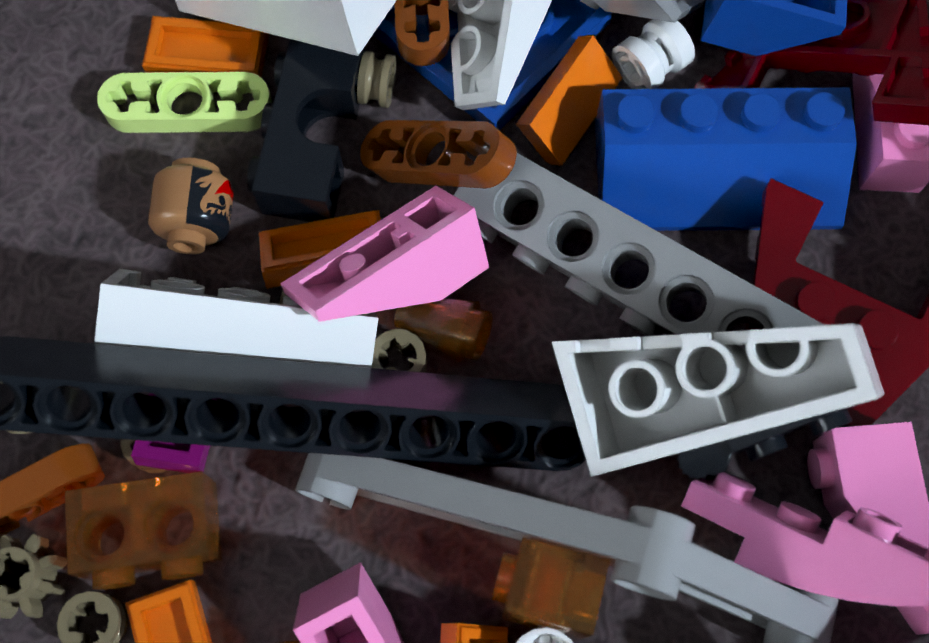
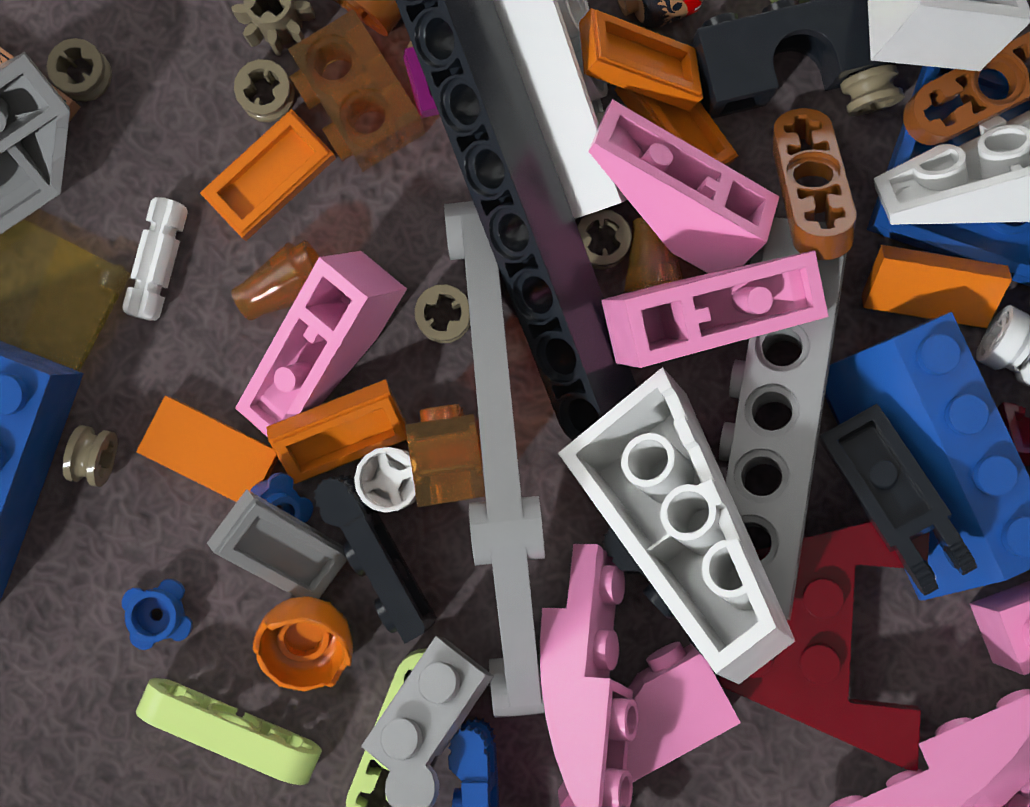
camera: 65 degrees right, 15 degrees up
none -> dark tan bush [415,284,470,343]
none -> orange tile [579,8,703,111]
none -> bright pink slope [601,251,829,368]
none -> black hinge [819,404,977,596]

